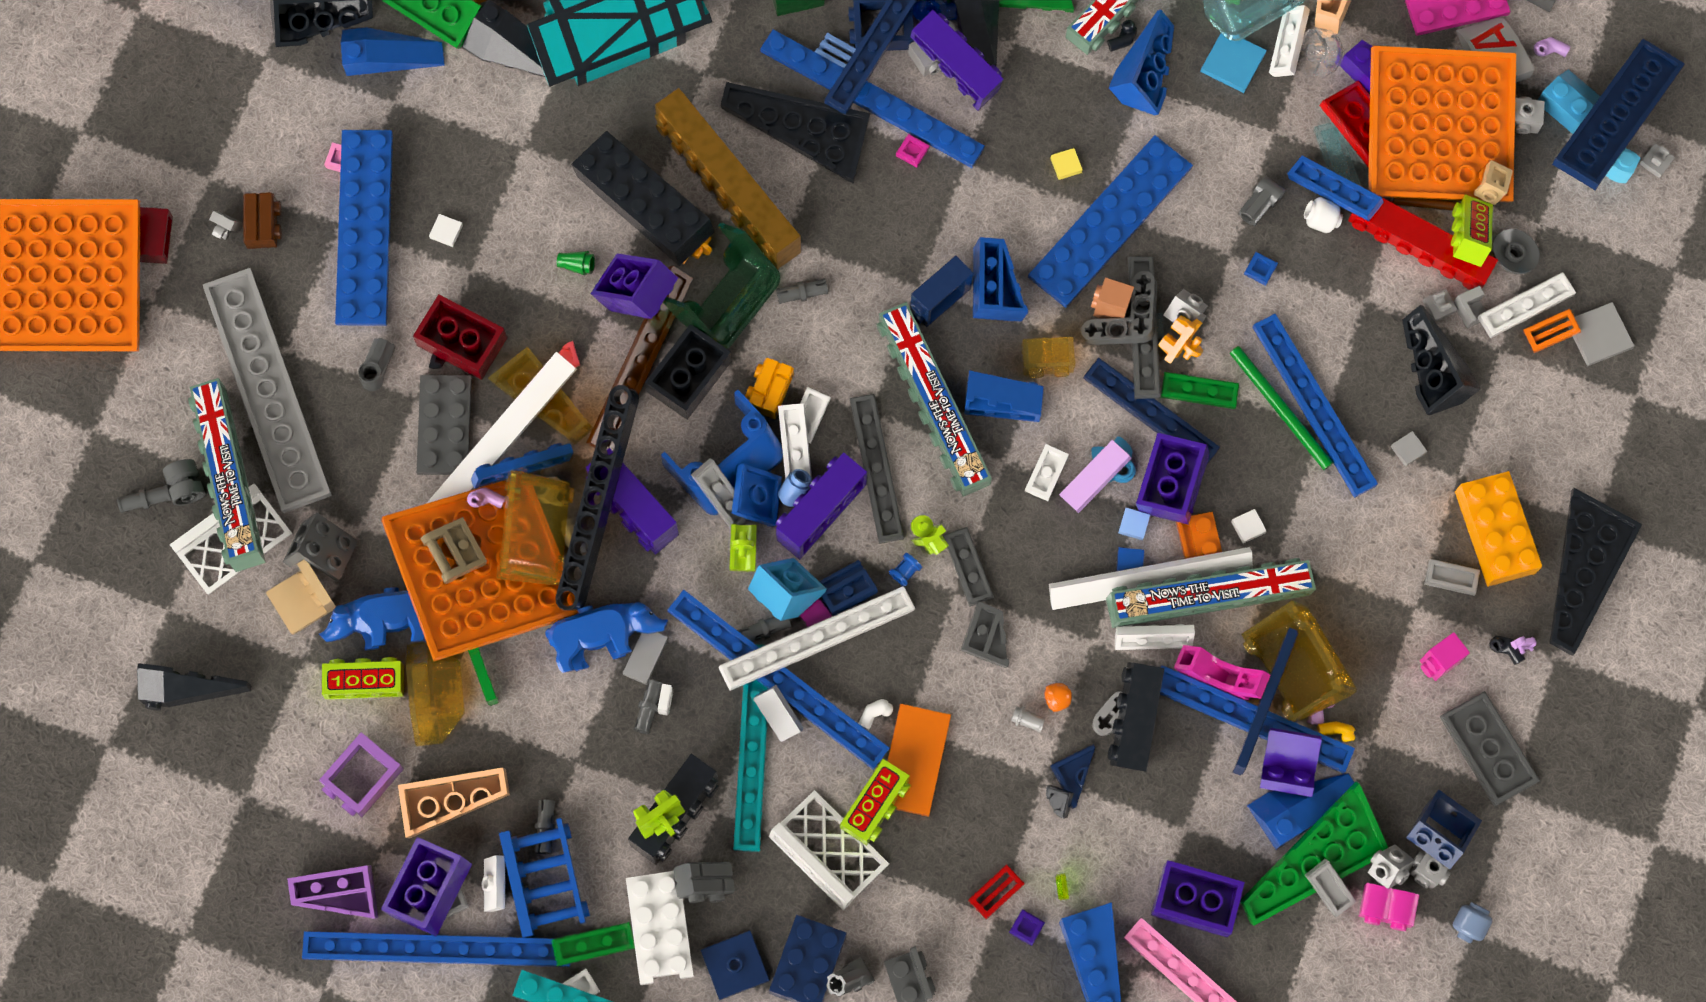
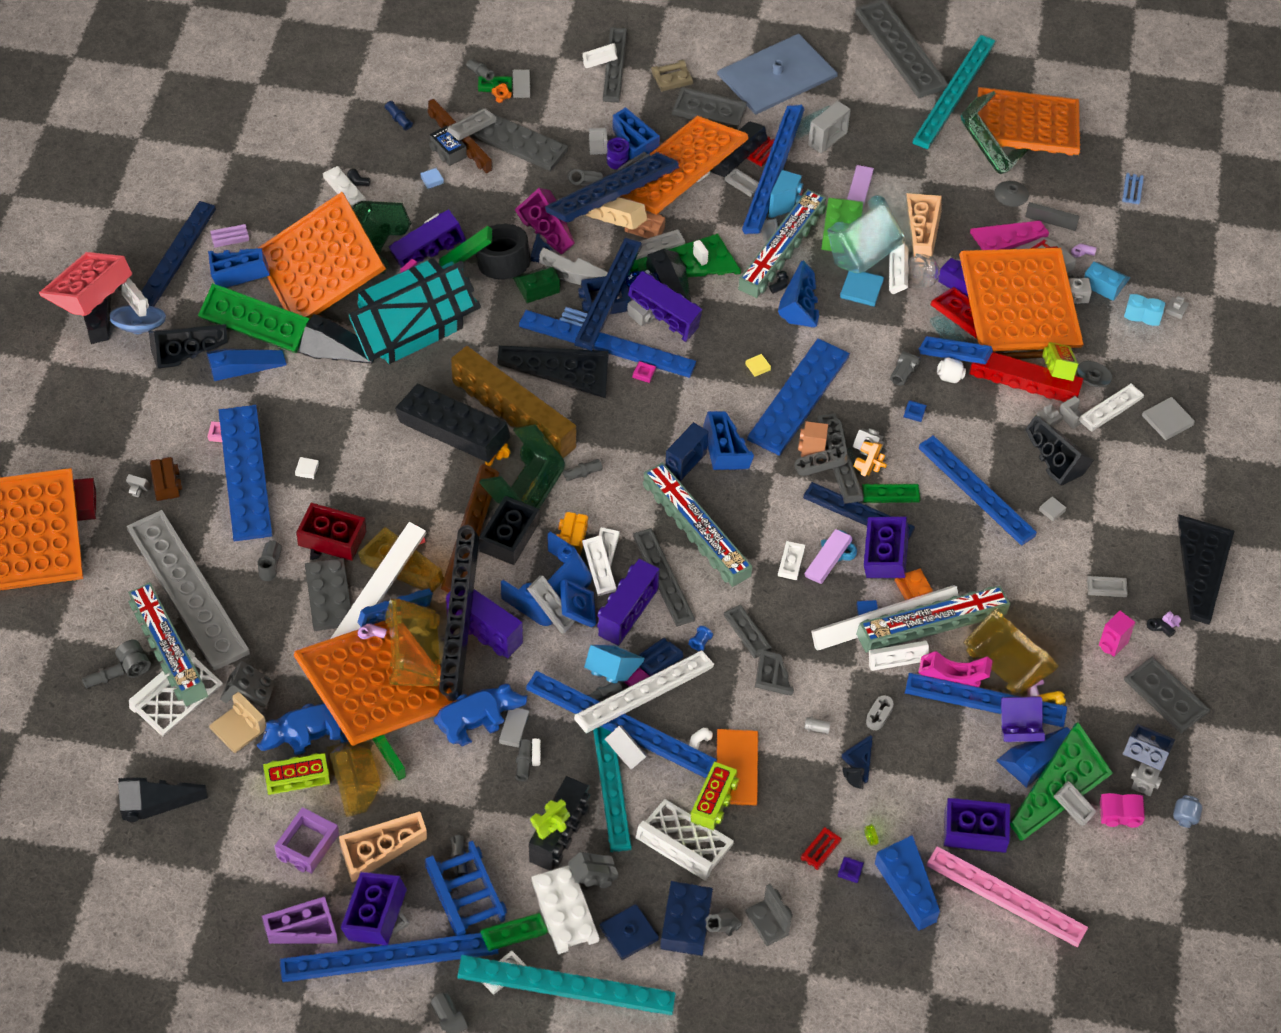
camera: 10 degrees left, 20 degrees down
dark tan plate [421,517,487,584] -> none
white plate [482,855,505,912] -> none
green cone [556,251,595,276] -> none
dark purple brick [590,253,678,319] -> none
lime hips [729,524,757,572] -> none
medium blue brick [778,469,812,507] -> none
lime hips [911,515,949,555] -> none
blue wedge [964,371,1044,422] -> none
clear yellow brick [1021,337,1075,378] -> none
orange piece [1044,683,1072,712] -> none
black brick [1108,662,1164,772] -> none
light blue tile [1118,508,1150,540] -> none
green piece [1229,346,1333,470] -> none
white tile [1231,509,1266,544] -> none
dark blue tile [1232,627,1298,776] -> none
light grey brick [1368,844,1415,889] -> none
light orange brick [1455,471,1542,587] -> none
tan bracket [1474,160,1513,205] -> none
orange tile [1523,309,1581,353] -> none
dark blue plate [1552,39,1685,191] -> none

